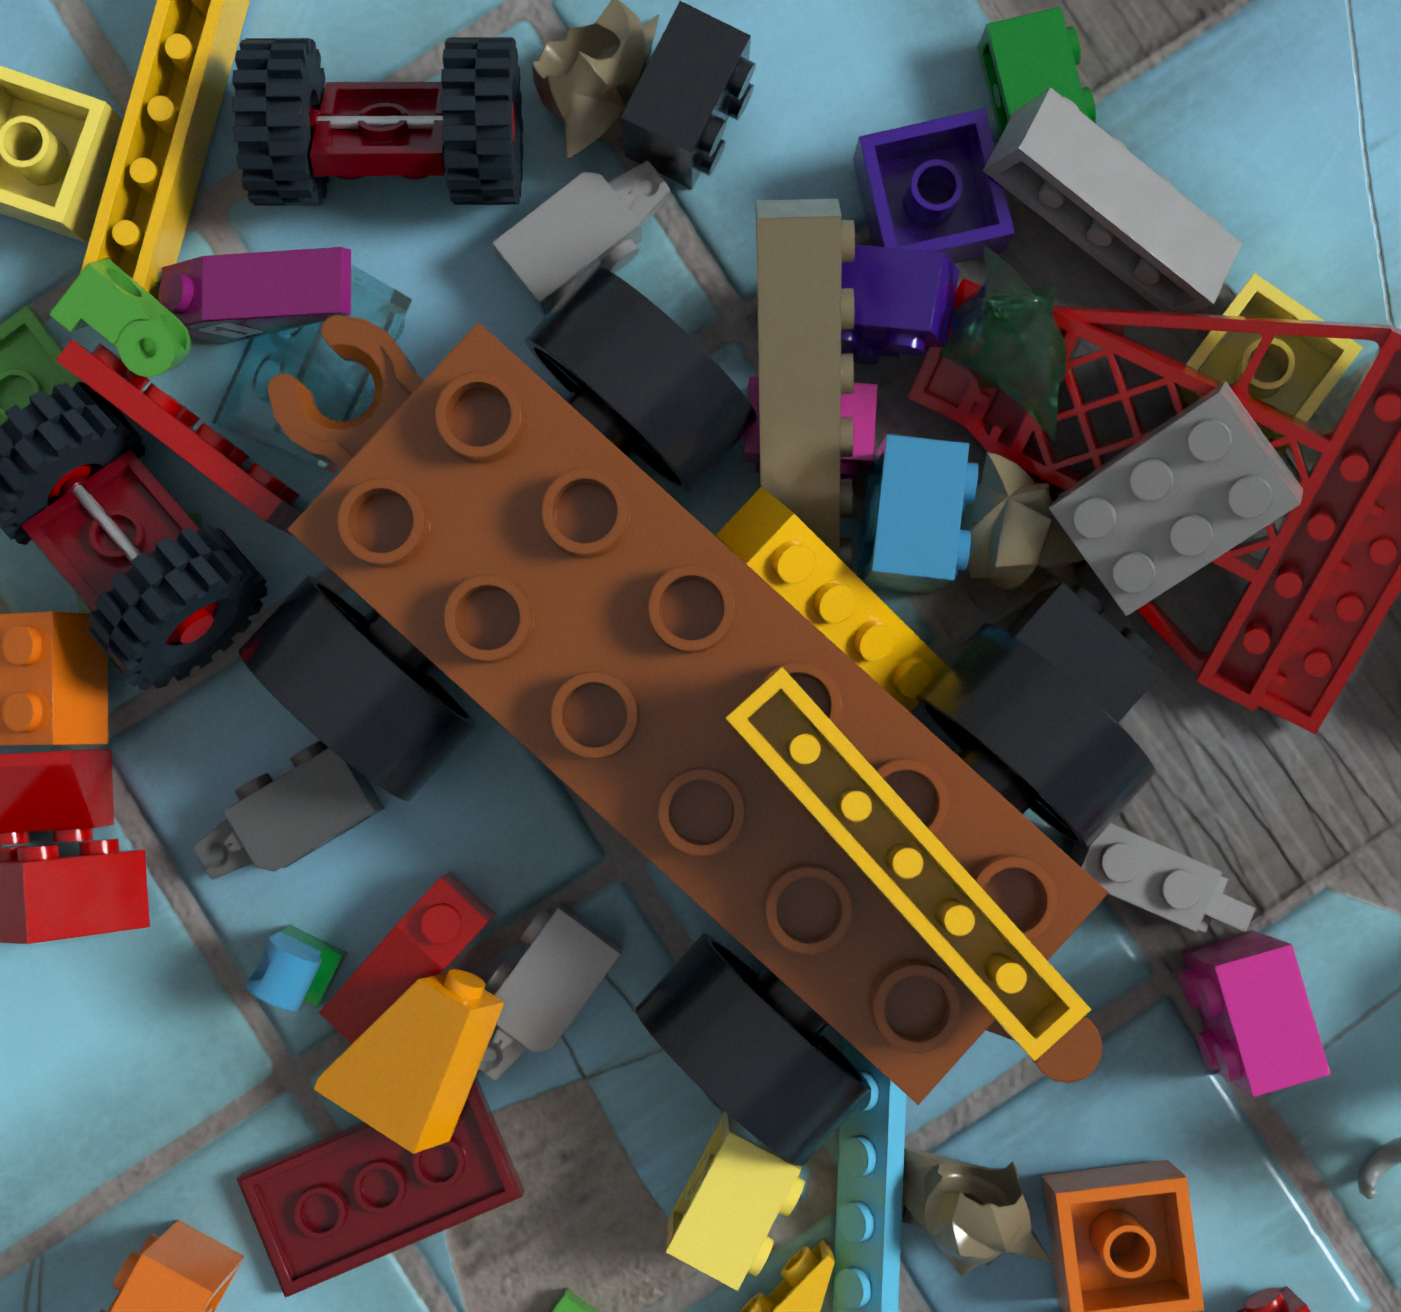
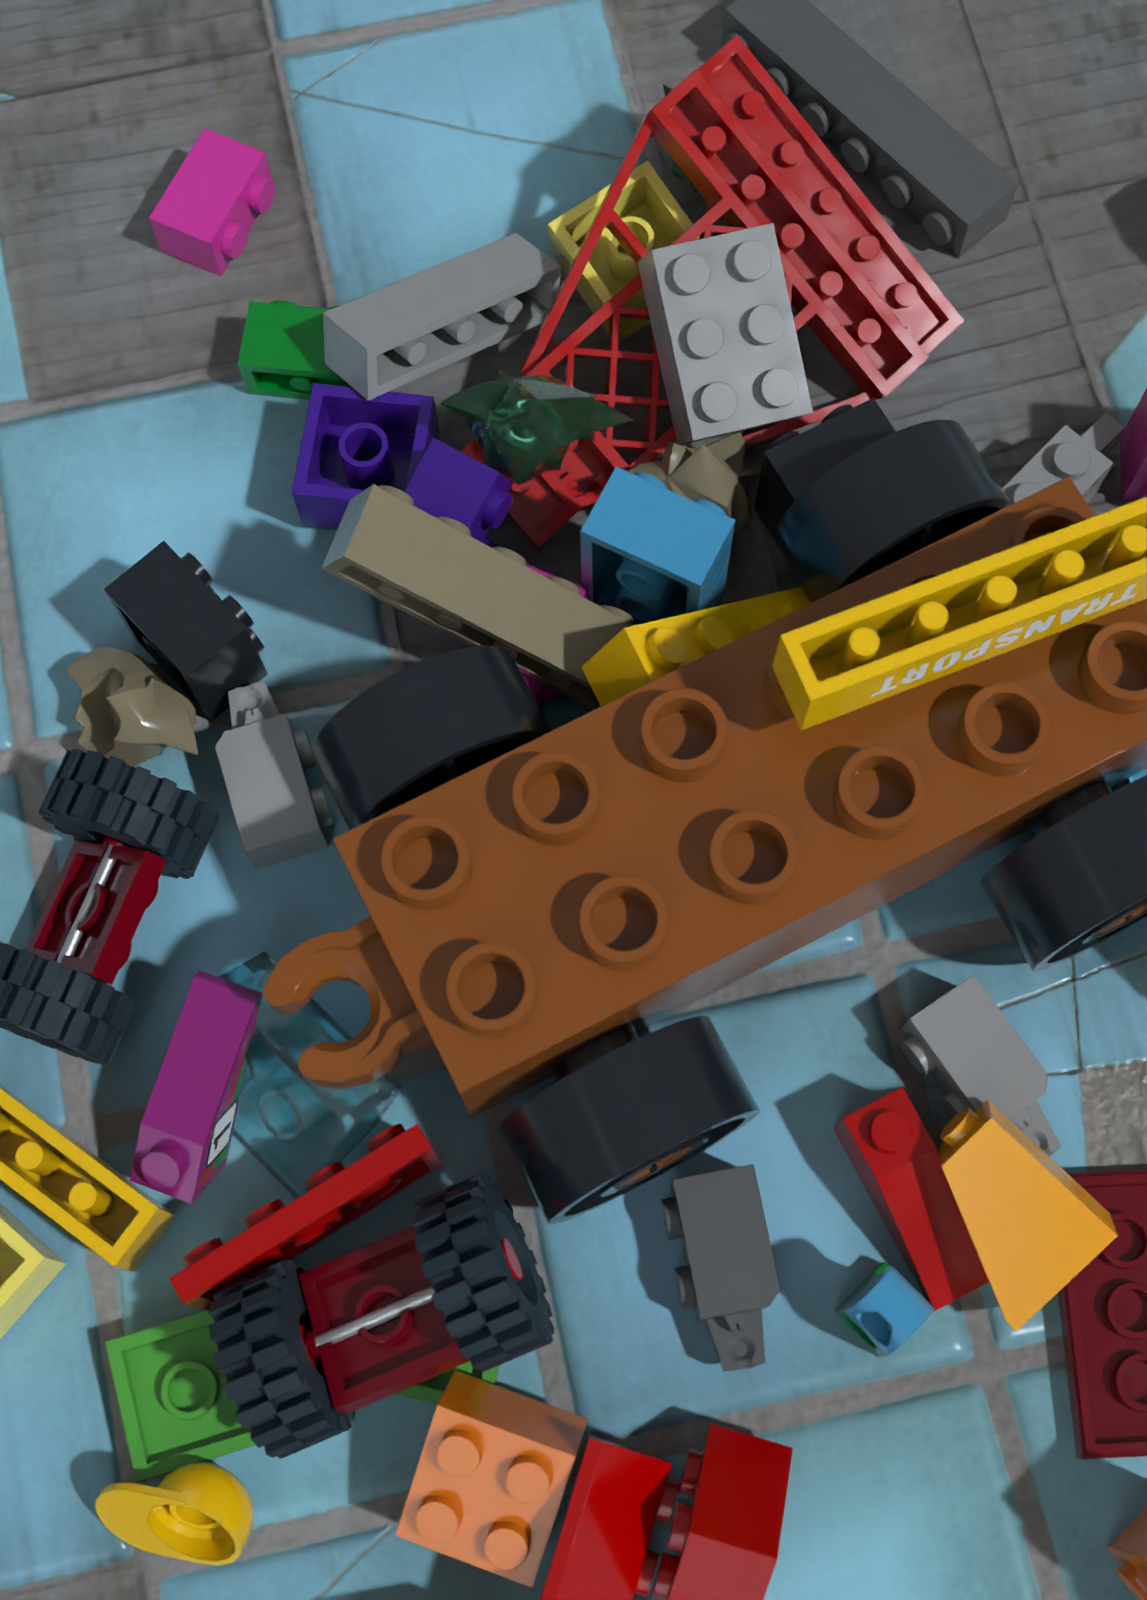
camera: 65 degrees left, 15 degrees down
bright green leg [49,258,191,377] -> none

